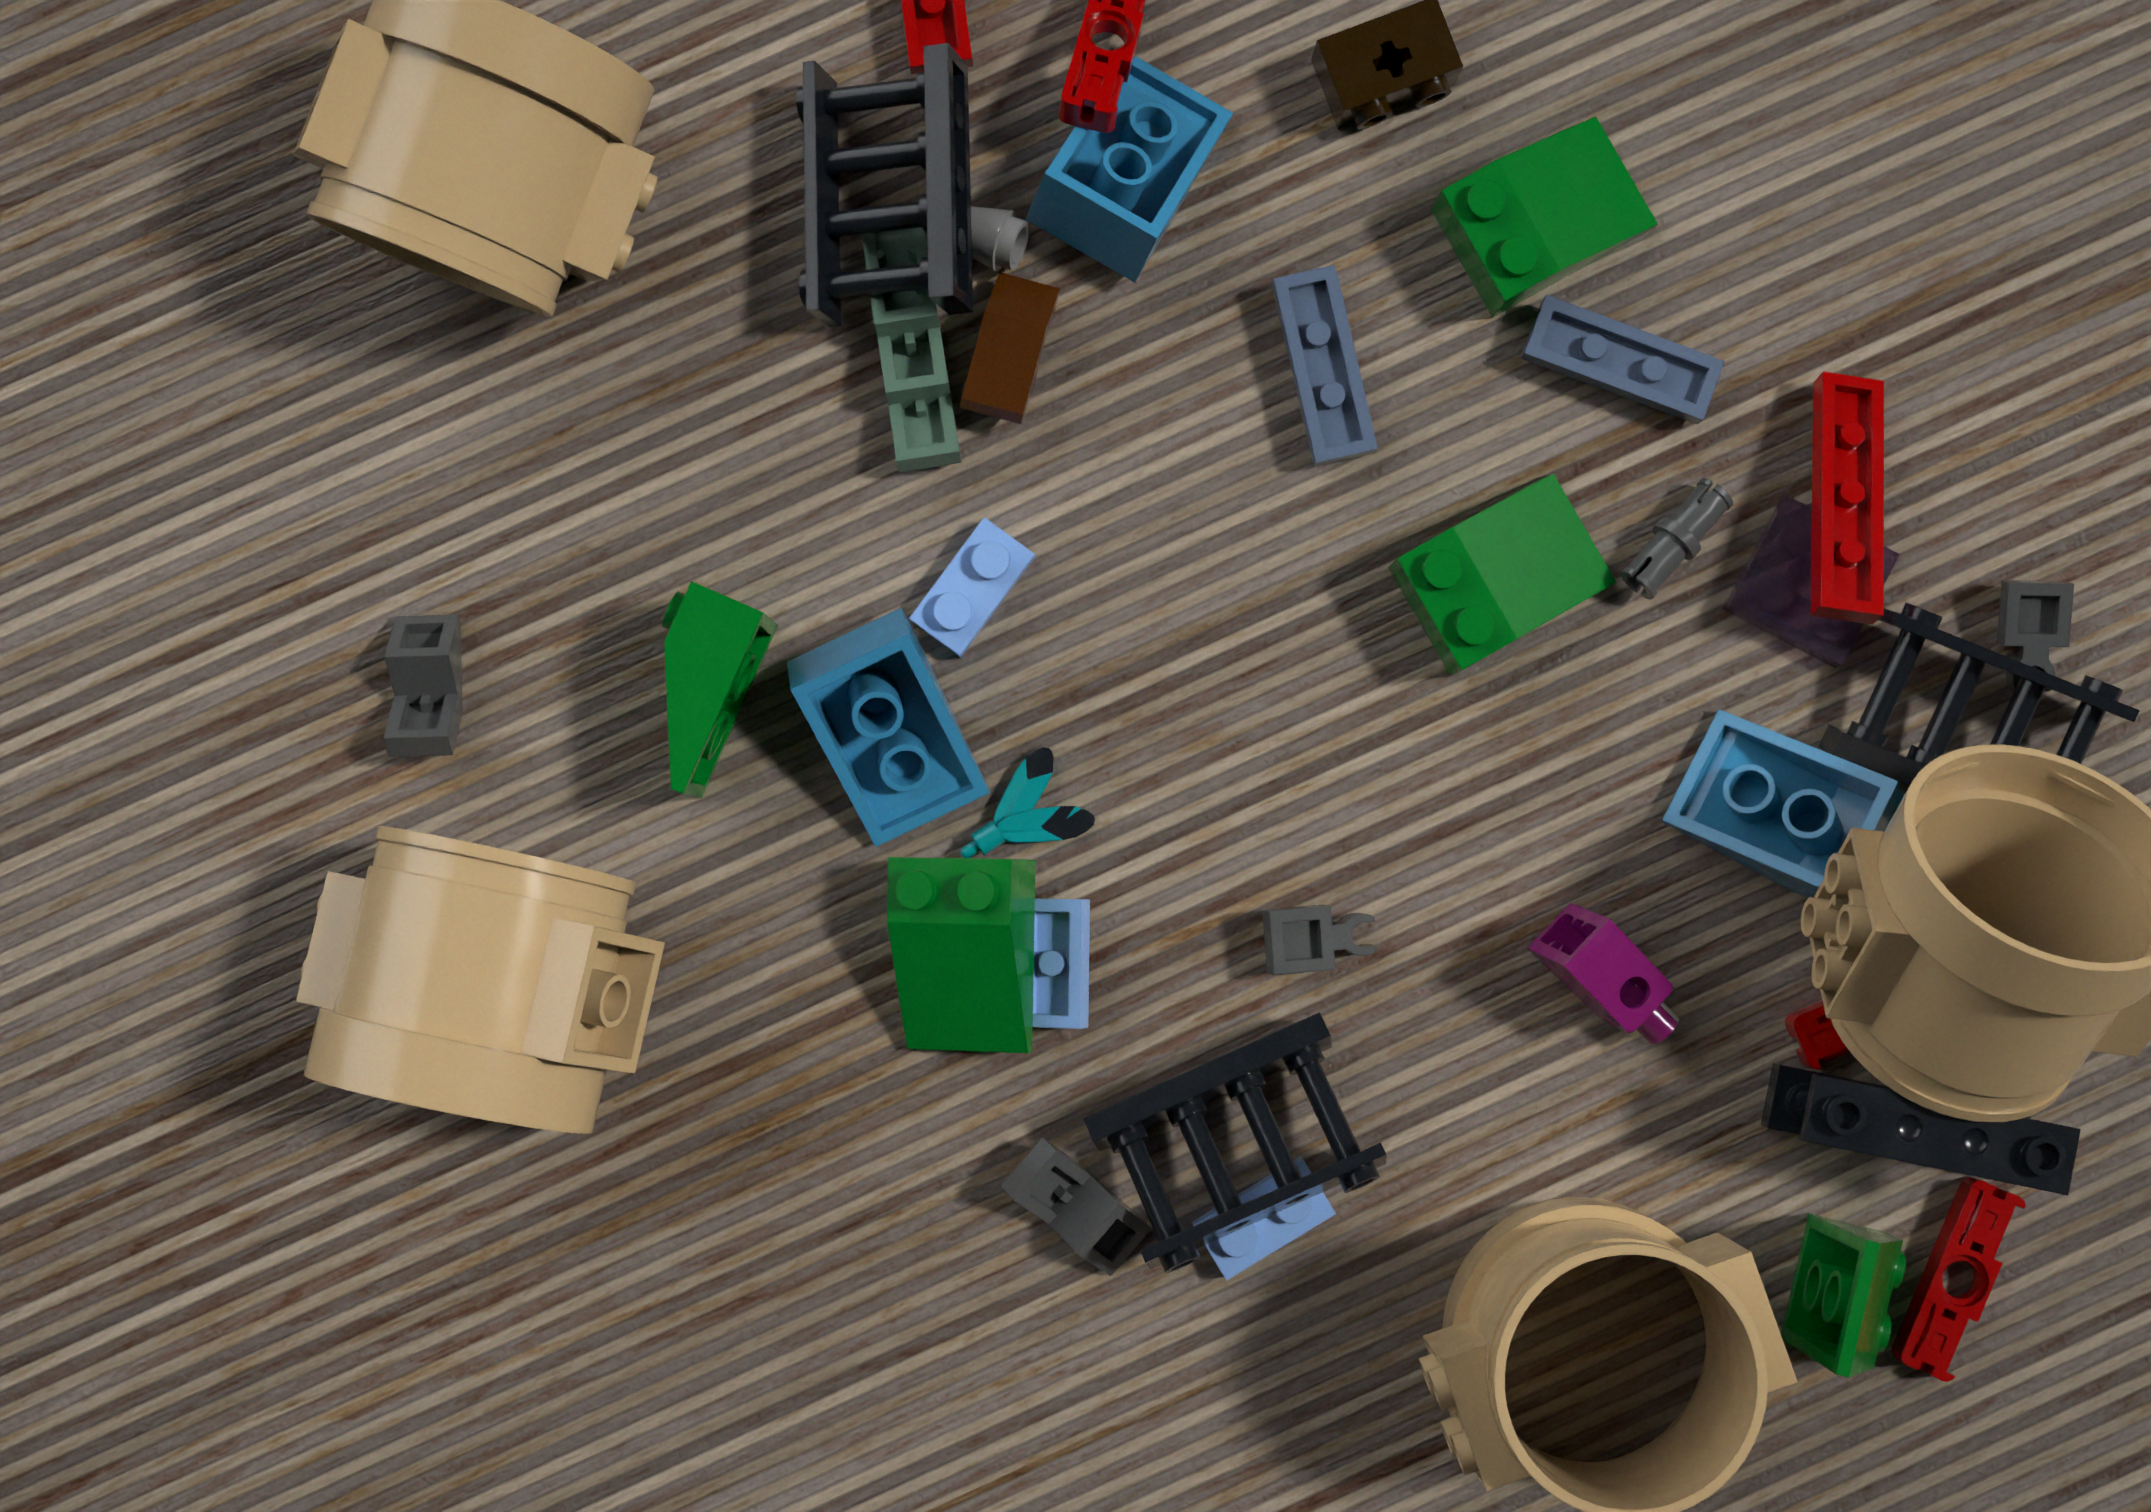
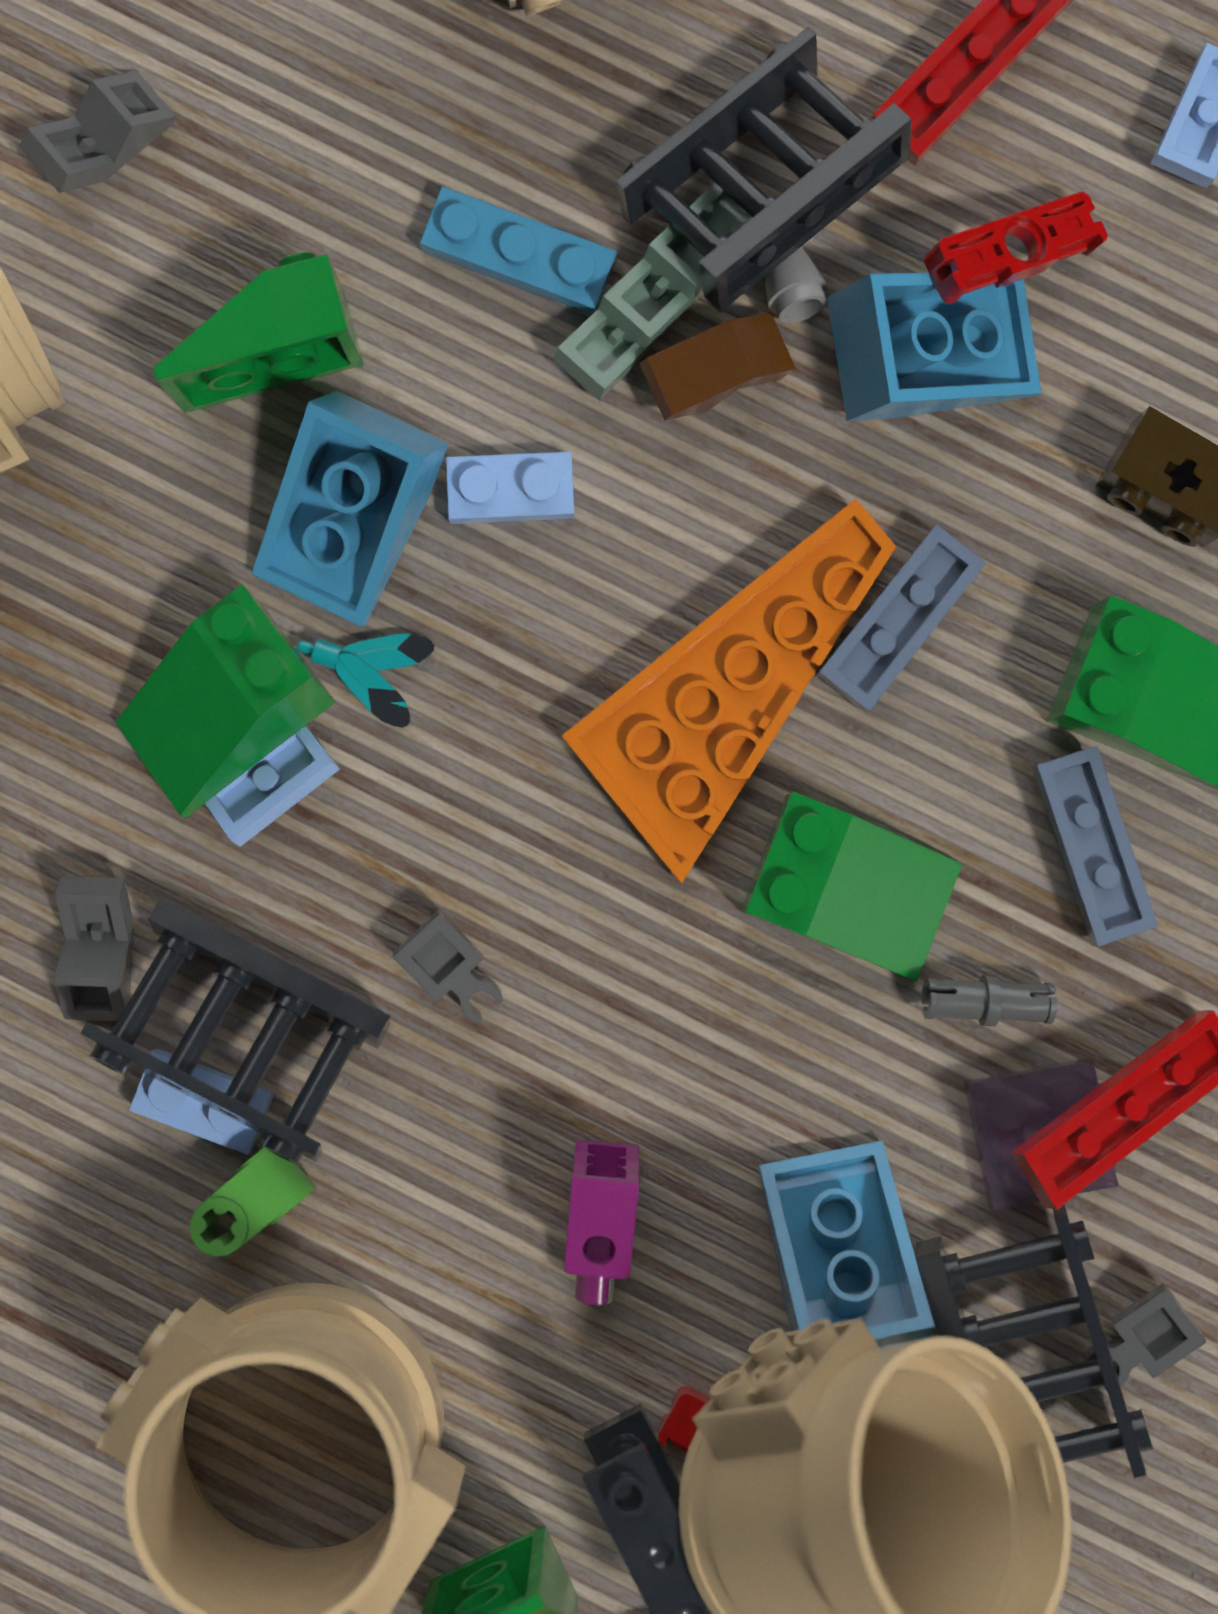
camera: 50 degrees right, 0 degrees up
none -> bright green piece [189,1147,317,1257]
none -> dark azure plate [420,186,617,315]
none -> orange wing [562,498,896,884]

